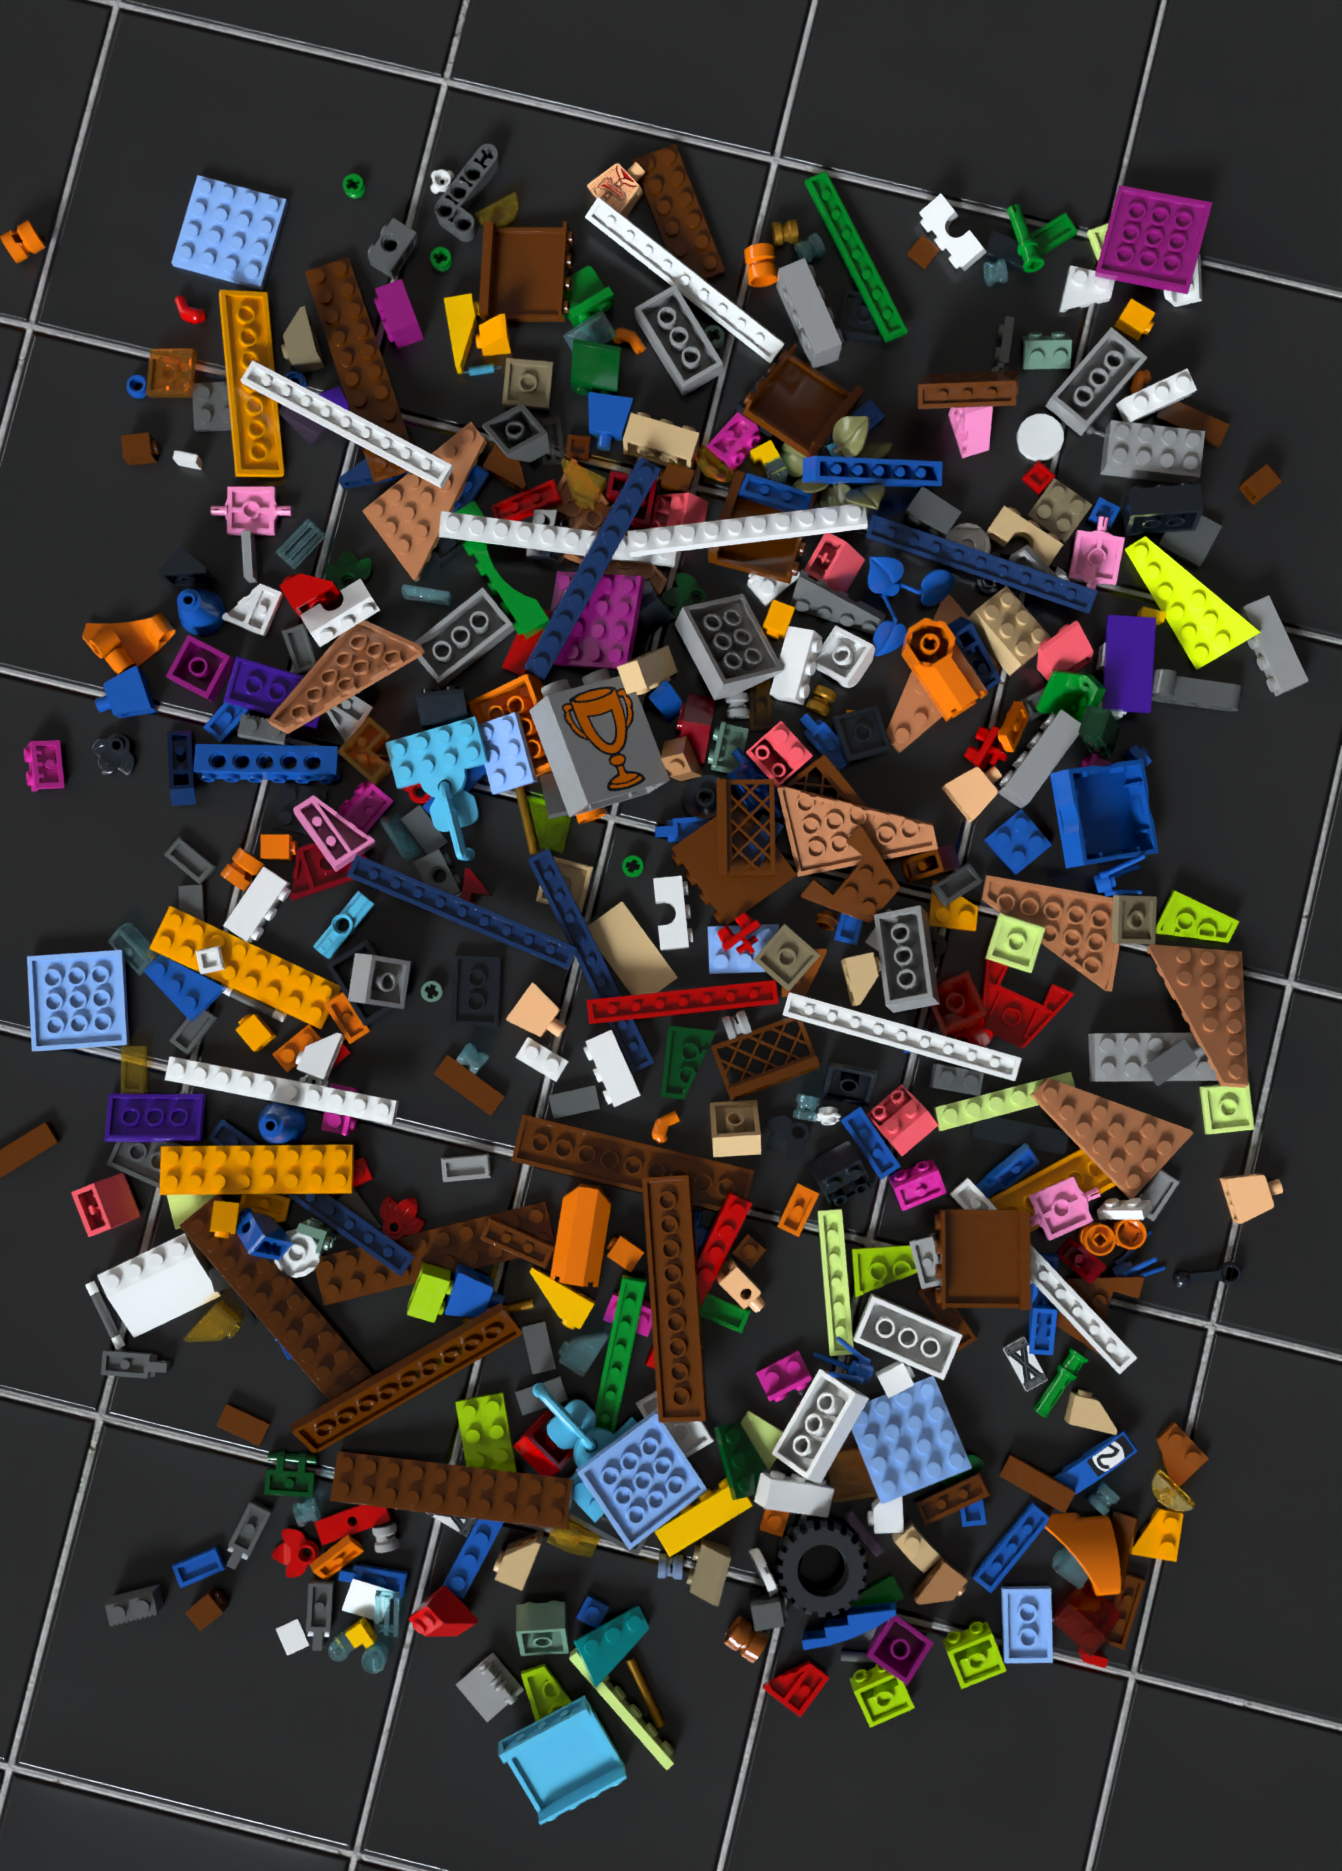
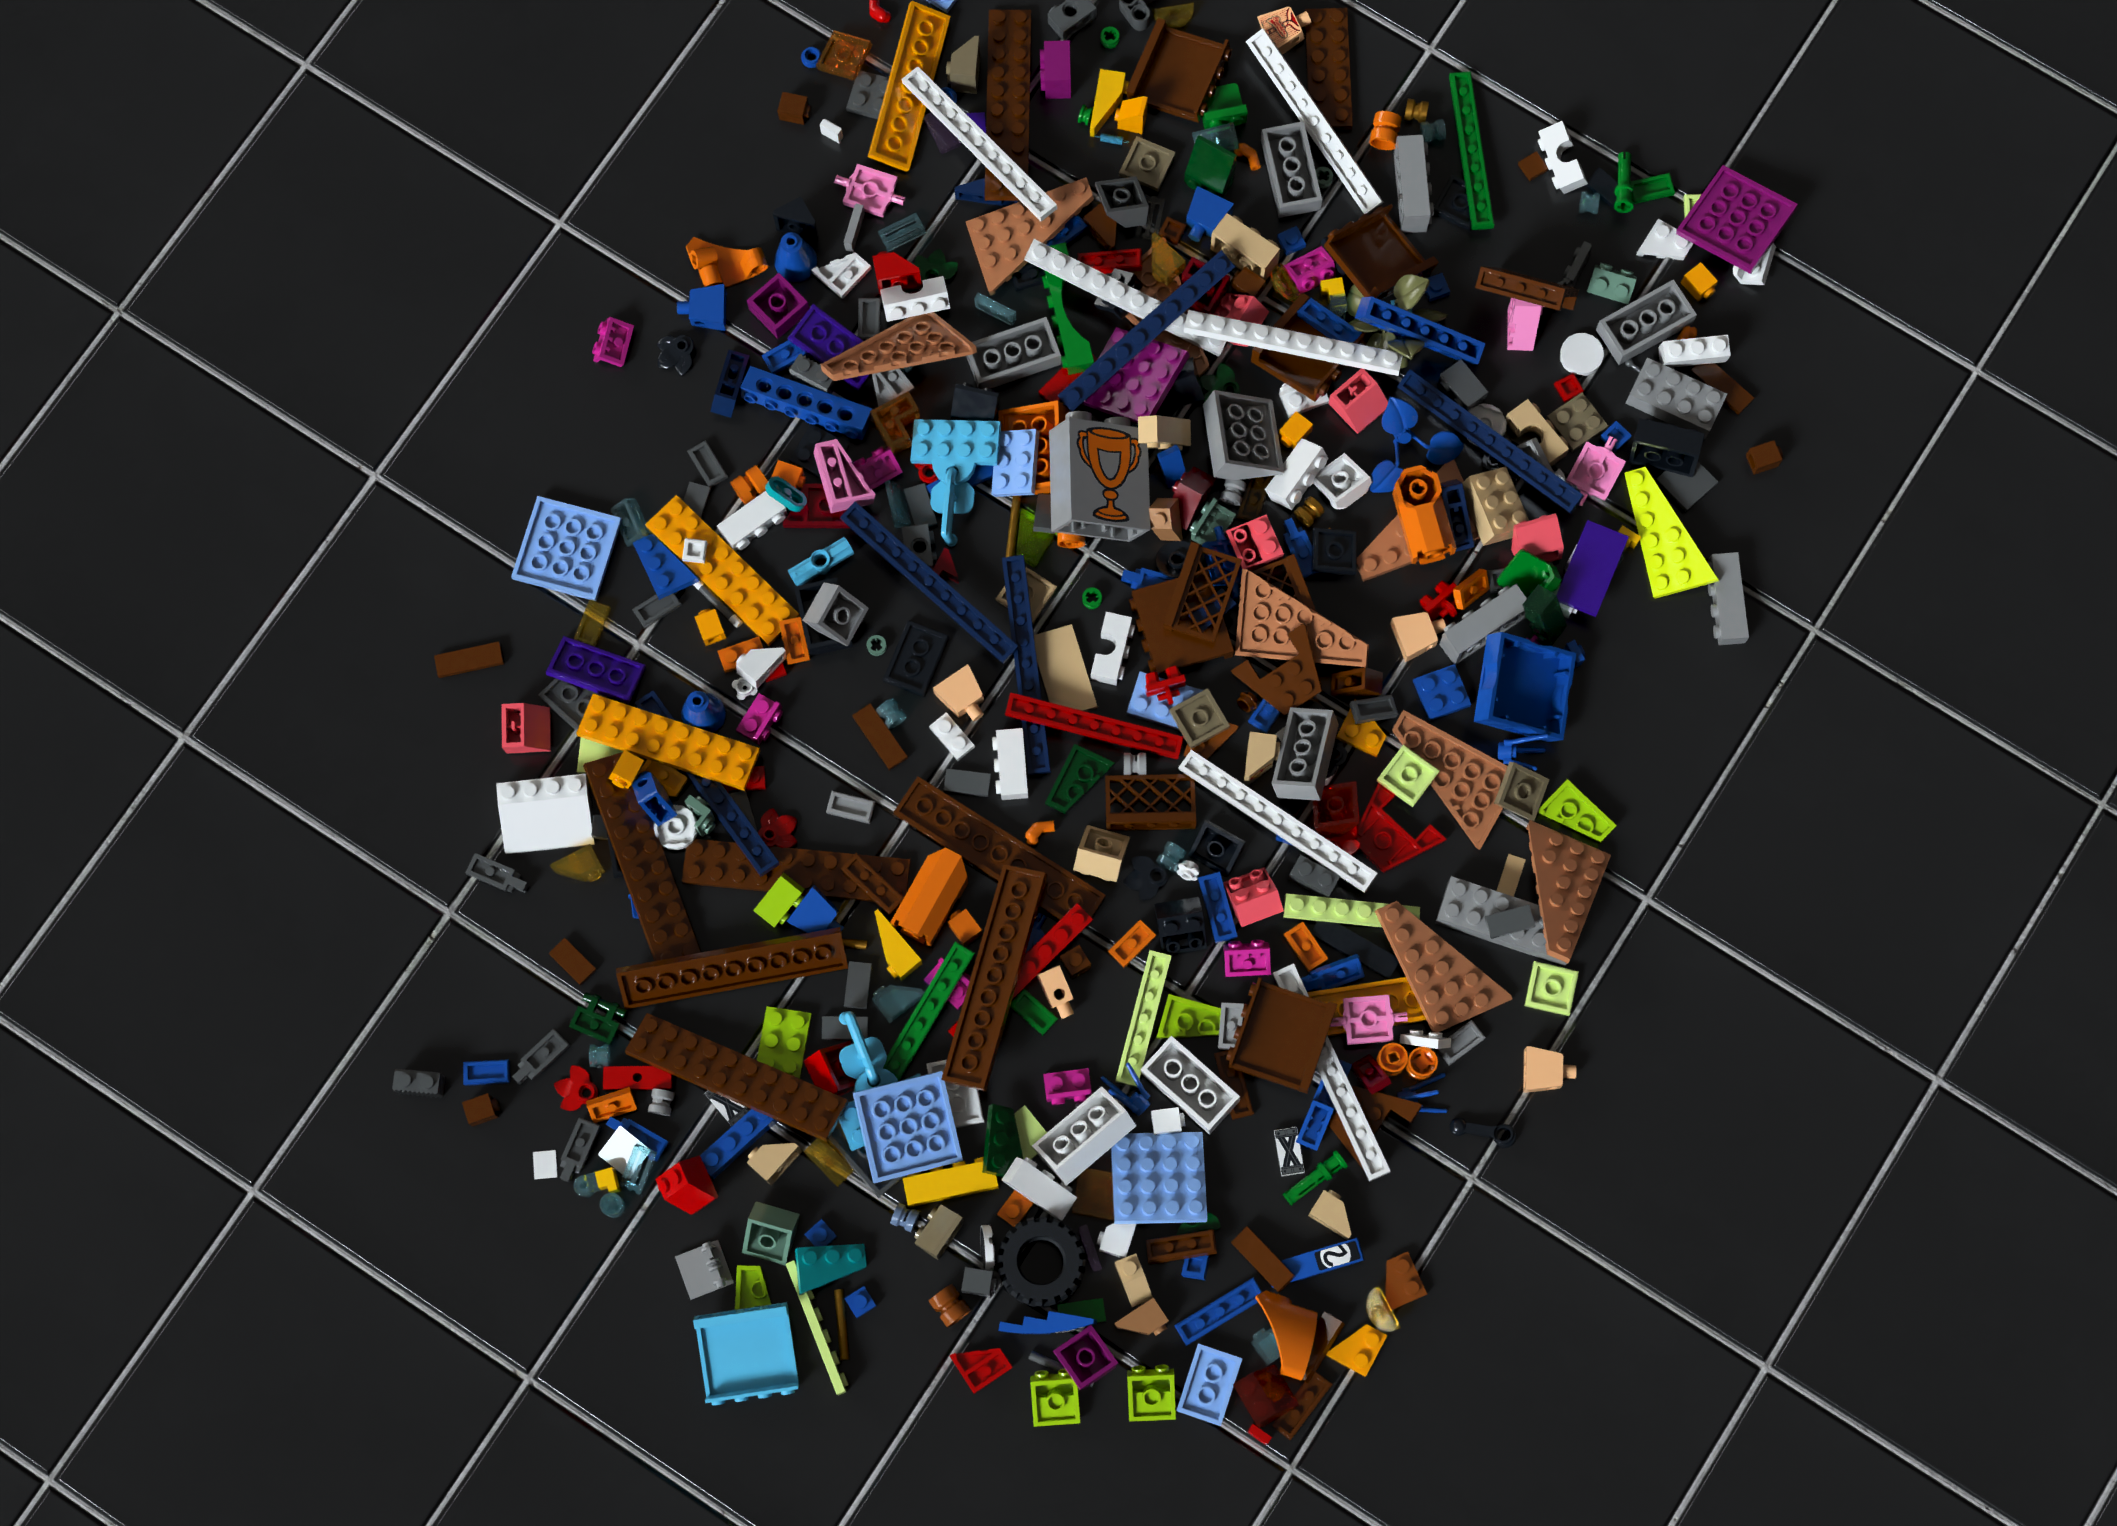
camera: 20 degrees right, 10 degrees down
dark grey bar [85,1281,125,1350] -> none
white plate [165,1056,399,1125] -> none
dark grey wing [790,569,886,635] -> none
clear light blue wheel [1086,1481,1121,1516] -> none
dark grey beam [1152,669,1241,711] -> none
none -> teal plate [765,476,807,512]
none -> blue plate [844,1286,876,1318]
none -> green bush [1078,104,1093,126]
none -> blue plate [1277,226,1306,256]
none -> orange plate [1284,922,1328,972]
none -> tan sticker [1497,854,1526,897]

